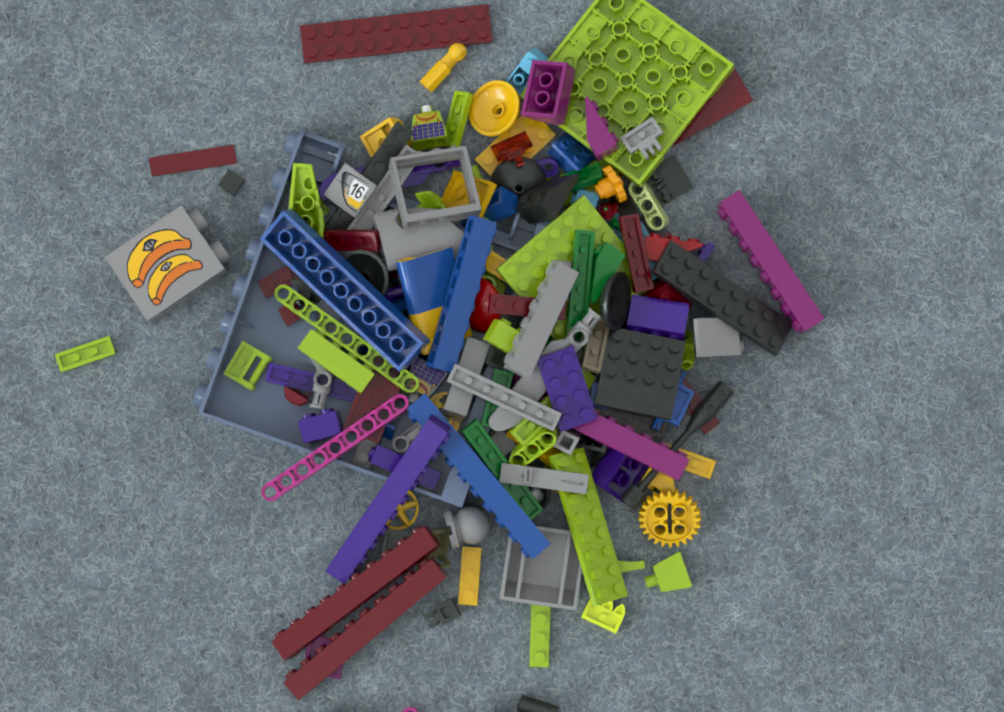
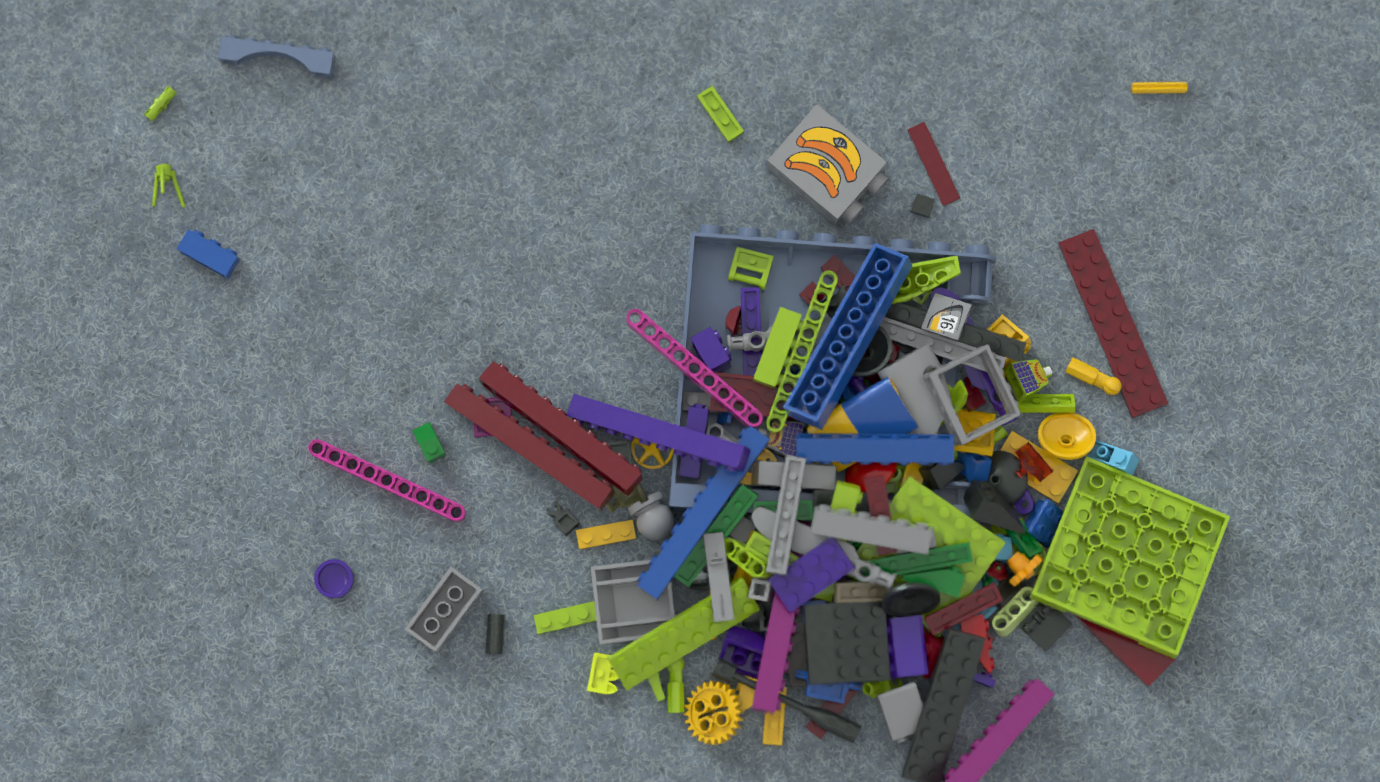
camera: 80 degrees right, 5 degrees down
dark red plate [324,230,381,251] -> none
magenta slope [521,60,576,125] -> none
magenta slope [585,96,619,161] -> none
light grey hinge [620,117,663,160] -> none
lime torso [644,552,692,592] -> none
none -> lime piece [667,658,685,713]
none -> pearl dark grey slope [918,462,965,489]
none -> dark red plate [955,377,986,413]

